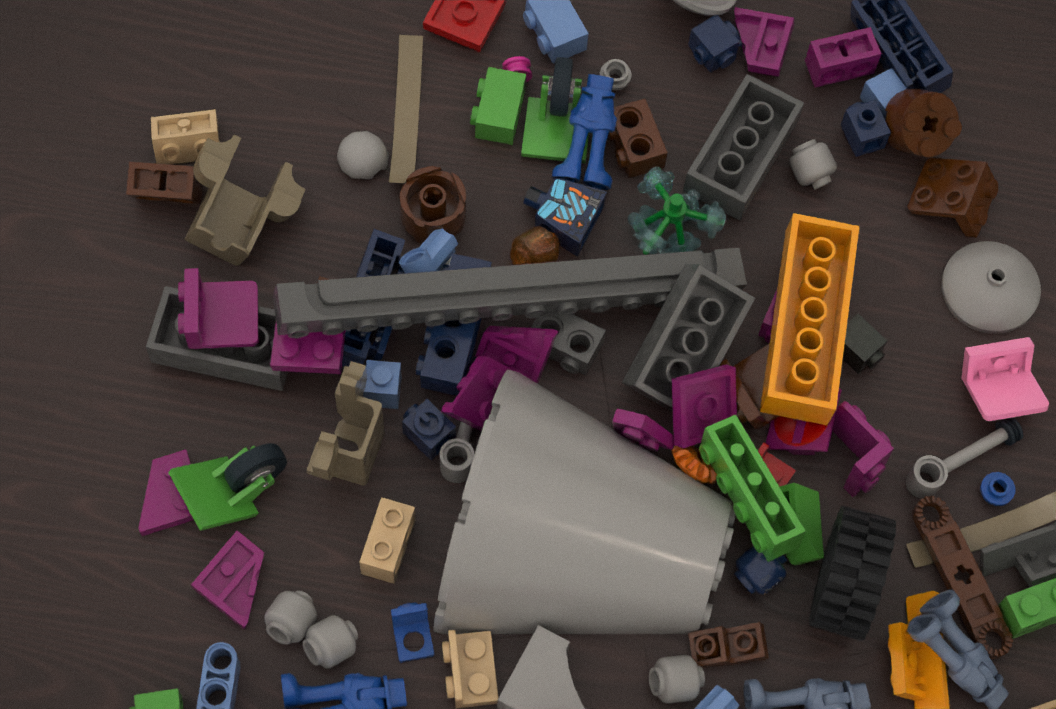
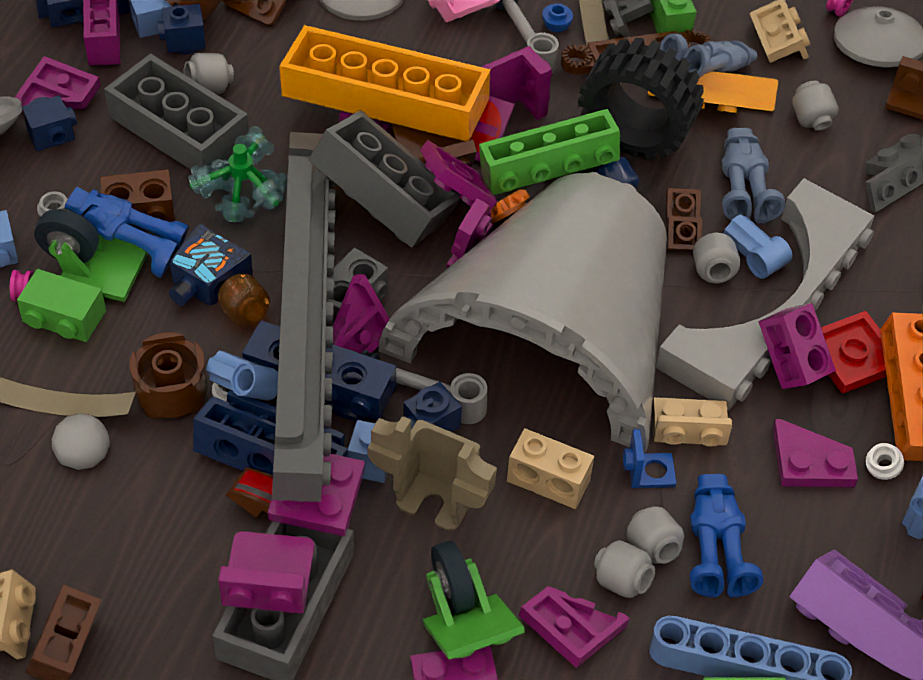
camera: 80 degrees left, 15 degrees down
dark tan piece [185,134,306,266] -> none
magenta wing [441,356,509,431] -> none

